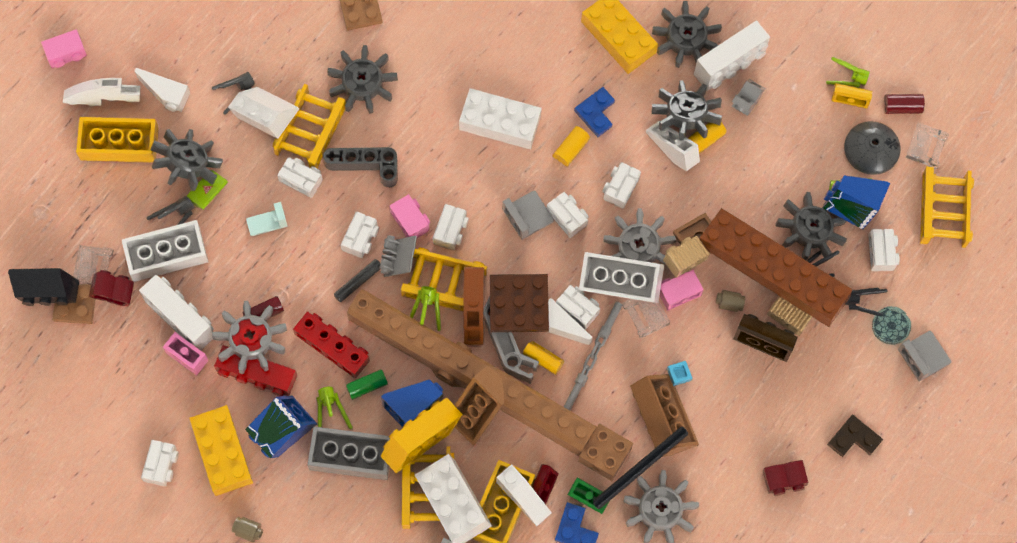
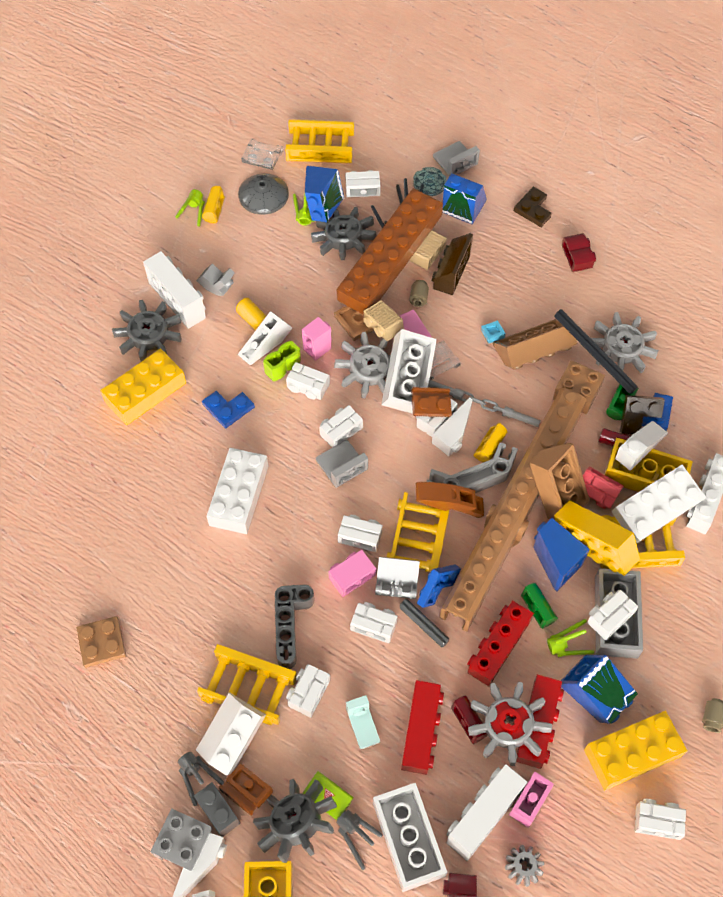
camera: 90 degrees left, 10 degrees down
dark grey gear [327,45,398,114] -> none
lime plant [410,286,441,331] -> none
reddish brown plate [490,274,549,333] -> none
yellow brick [552,126,590,167] -> none
dark grey gear [651,80,722,141] -> none
dark red brick [884,94,925,114] -> none
none -> light grey bracket [150,808,212,871]
none -> dark grey brick [194,782,240,837]
none -> dark orange plate [219,764,273,816]
none -> lime brick [263,341,301,381]
none -> bright pink brick [302,317,332,361]
none -> red brick [401,680,444,775]
none -> dark orange plate [411,387,452,417]
none -> blue plate [417,564,461,608]
none -> blue slope [442,173,487,224]
none -> light grey gear [505,845,544,887]
none -> coral brick [583,466,624,509]
none -> white brick [588,590,638,640]
none -> dark brown plate [620,395,665,434]

